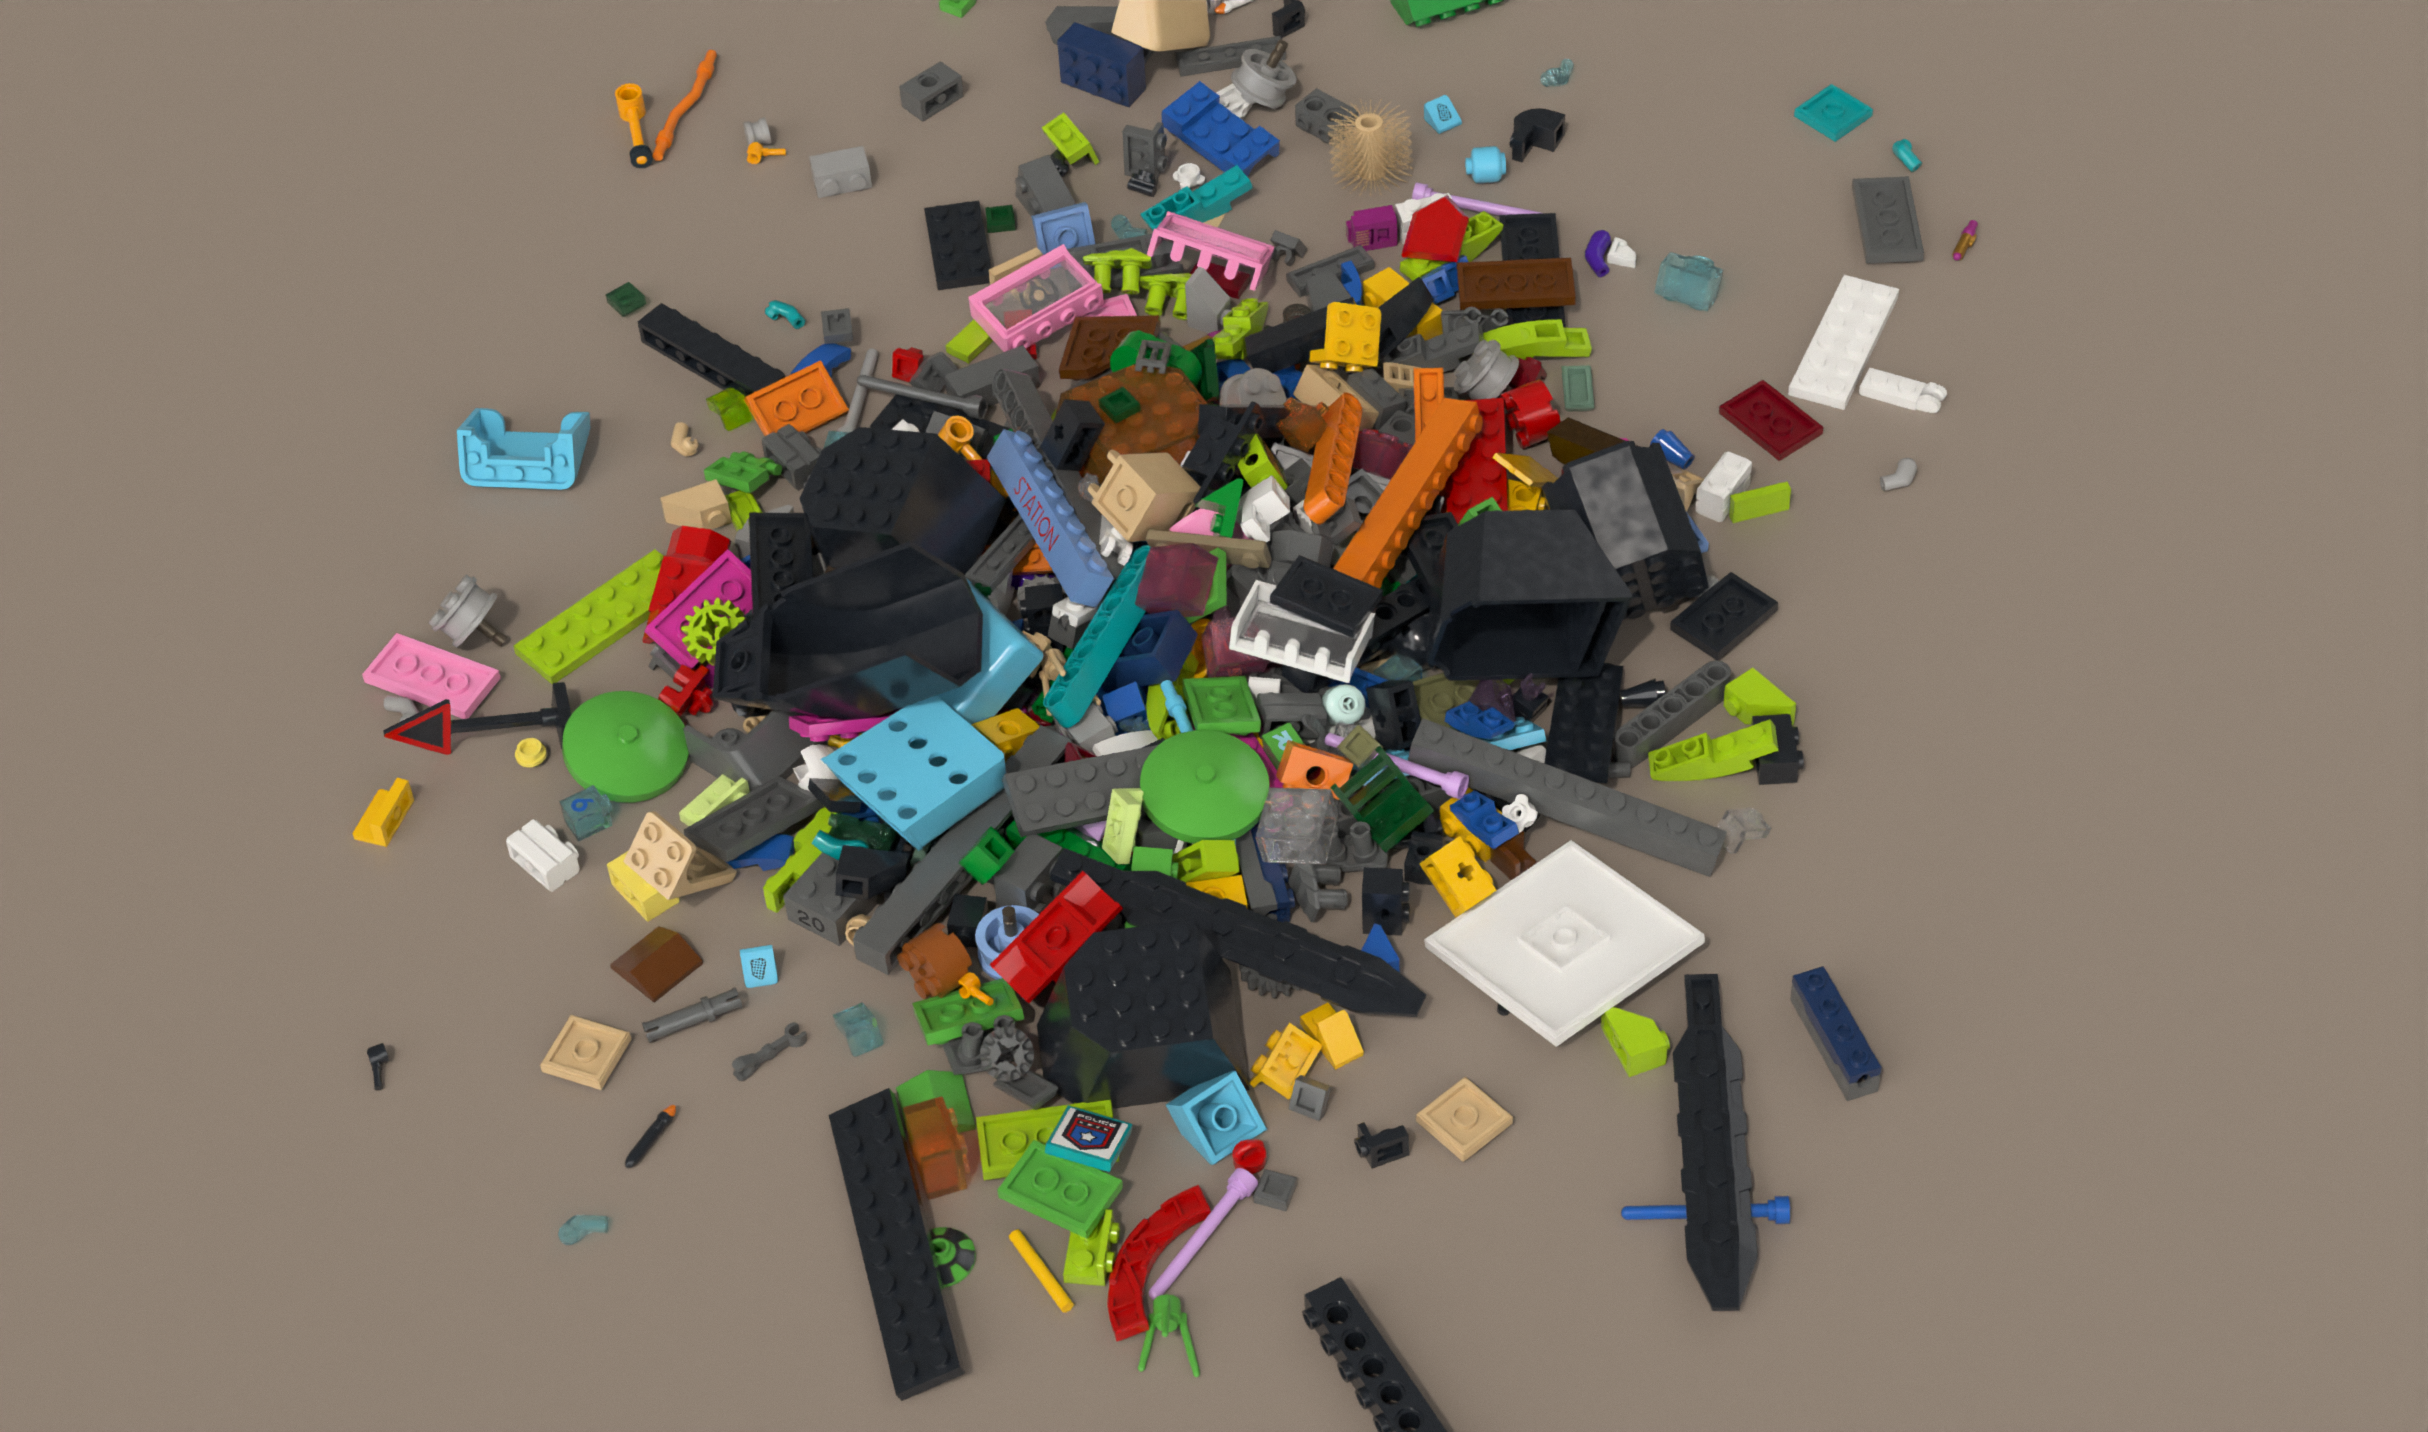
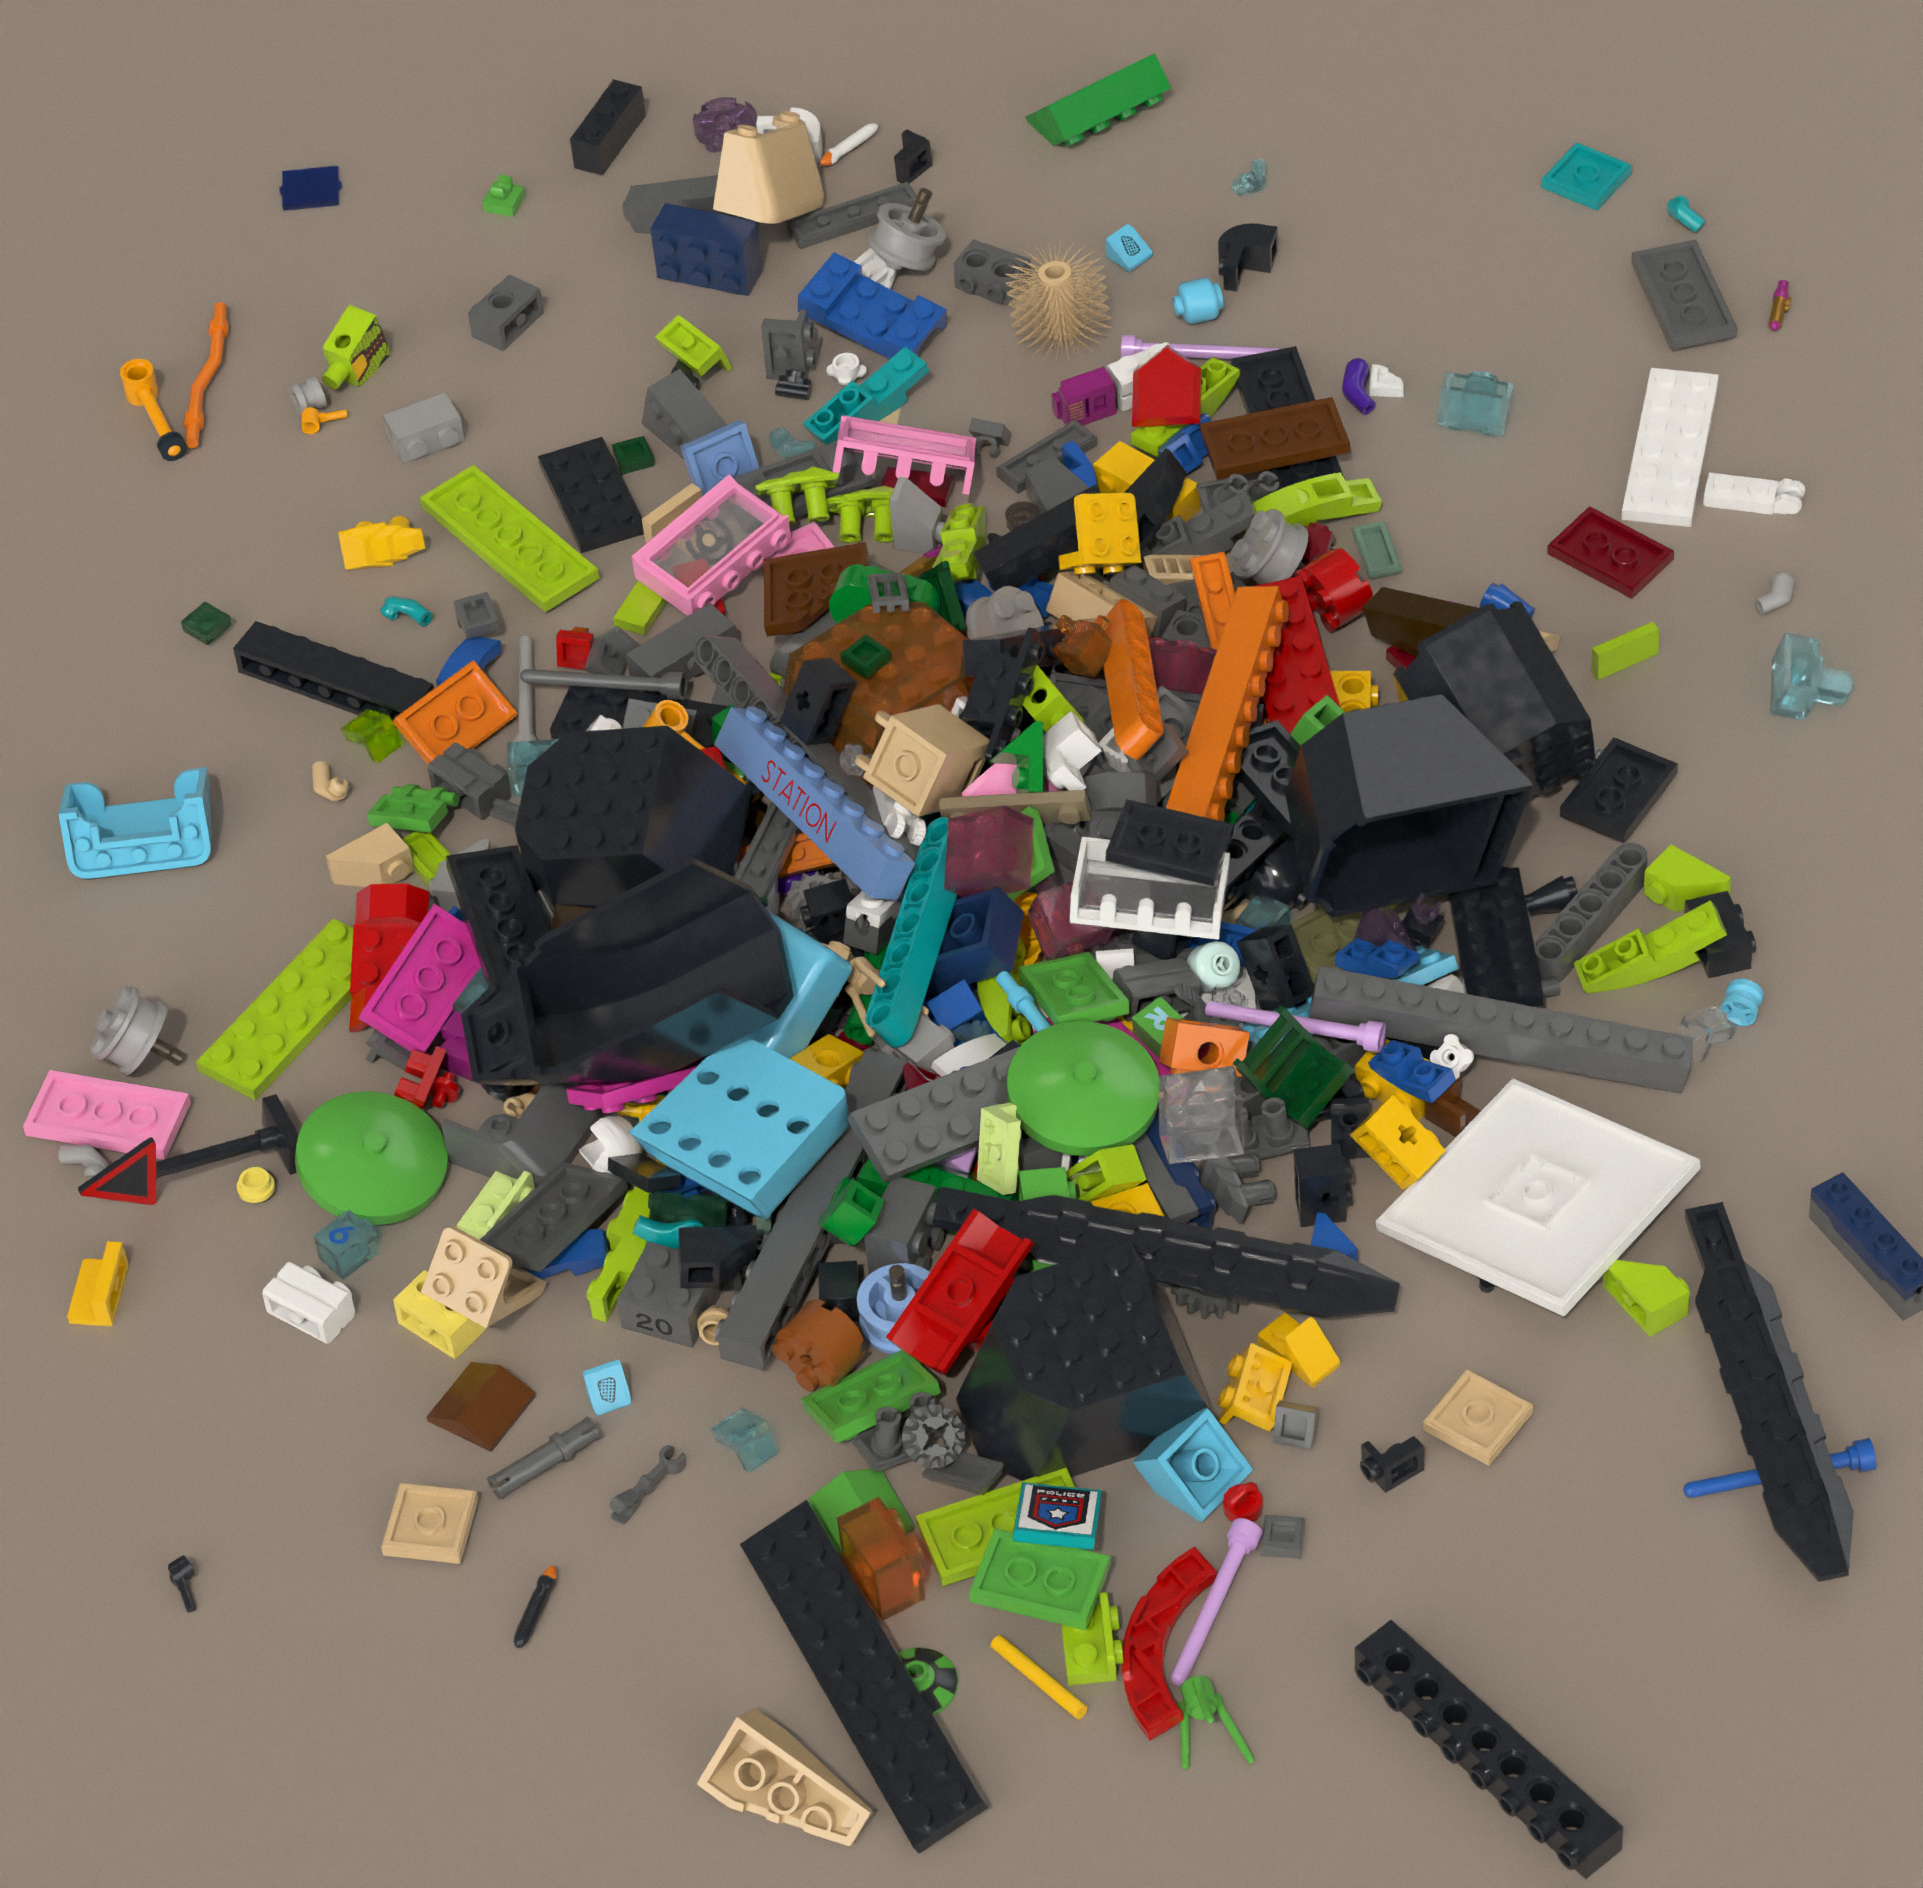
camera: 10 degrees left, 0 degrees up
clear light blue arm [558,1215,608,1245] -> none
lime gear [681,598,746,666] -> none
light orange hand [958,972,994,1006] -> none
olive tile [1337,724,1383,770] -> none
yellow piece [1492,453,1558,487] -> none
white brick [1695,451,1752,522] -> none
none -> lime torso [321,304,391,389]
none -> yellow connector [338,516,425,570]
none -> lime plate [419,465,599,613]
none -> tan wedge [697,1708,873,1846]
none -> medium azure wheel [1720,979,1764,1026]
none -> clear light blue brick [1770,632,1854,721]

